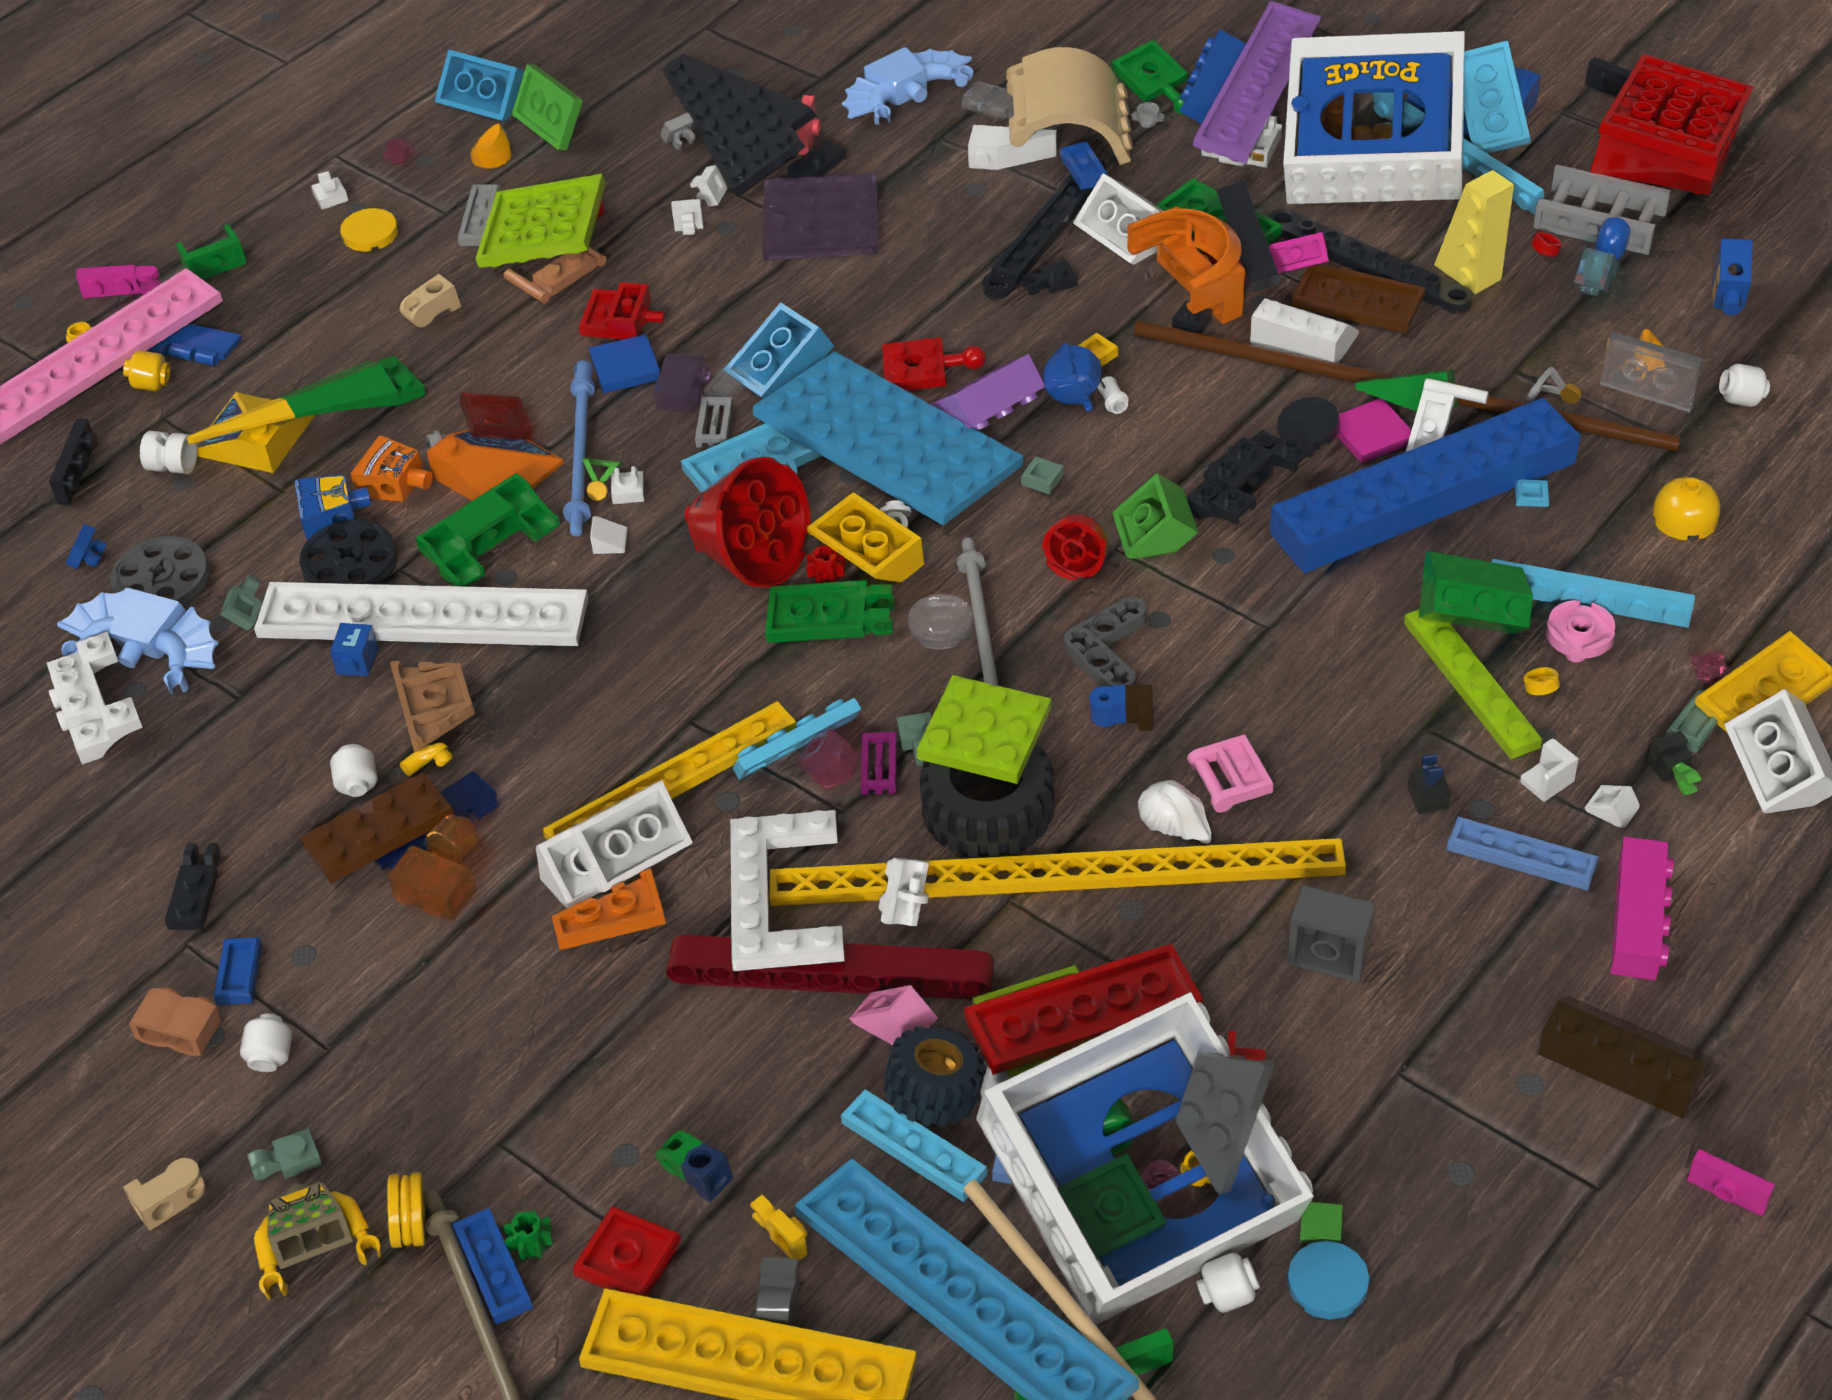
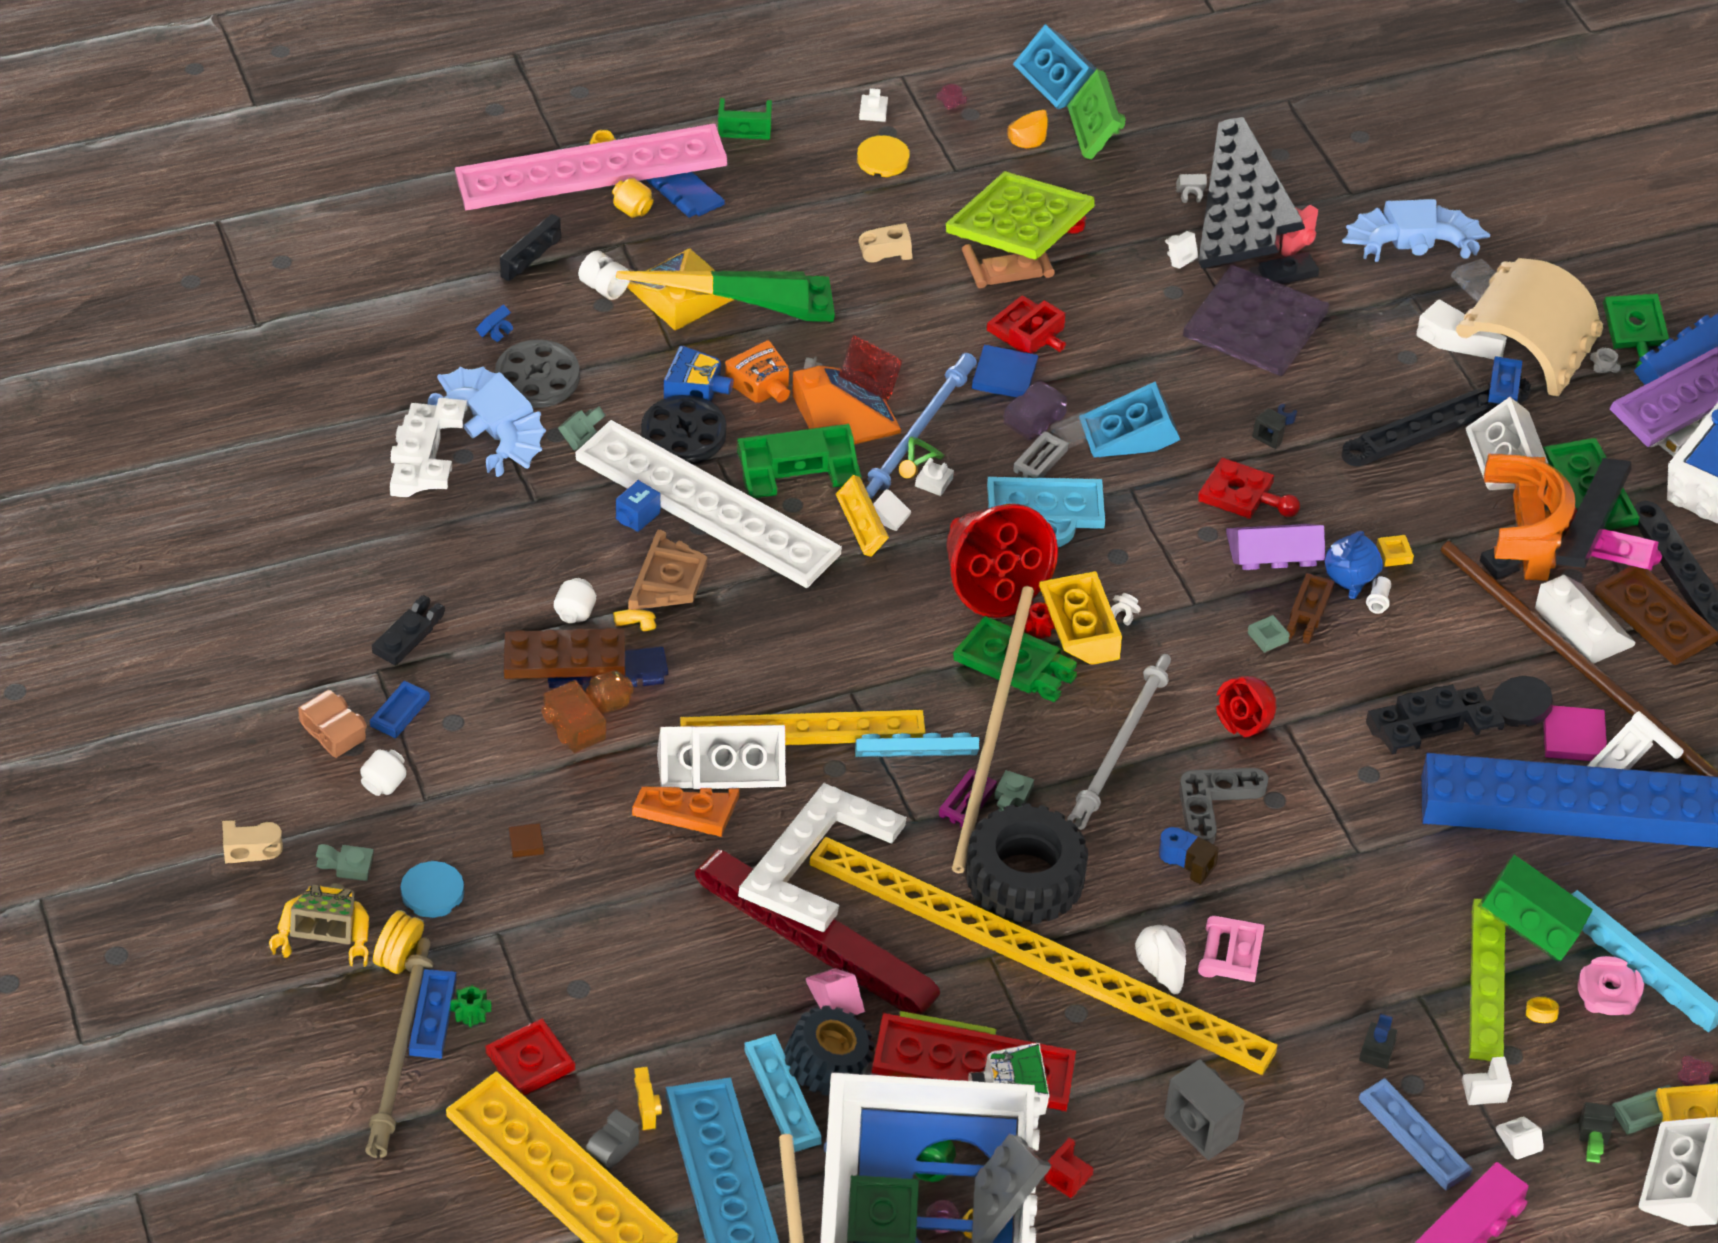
camera: 25 degrees right, 0 degrees up
dark pink hinge [76,265,162,298] -> none
light grey tile [458,185,501,246] -> none
dark blue leg [655,1130,733,1202] -> none
white tile [671,199,703,235] -> none
dark azure plate [753,351,1024,526] -> none
clear pink brick [797,729,861,789] -> none
white hips [878,858,929,926] -> none
clear tile [908,594,974,650] -> none
lime plate [916,675,1052,784] -> none
black plate [1022,260,1078,296] -> none
bright green slope [1112,473,1198,559] -> none
green slope [1355,369,1458,412] -> none
medium azure tile [1515,479,1549,507] -> none
none -> dark azure tile [400,861,465,918]
none -> reddish brown tile [509,823,544,858]
none -> yellow tile [836,475,889,557]
none -> tan piece [952,586,1034,873]
none -> torso [968,1043,1050,1115]
none -> pearl dark grey piece [1252,404,1297,449]
none -> reddish brown hinge [1287,573,1335,644]

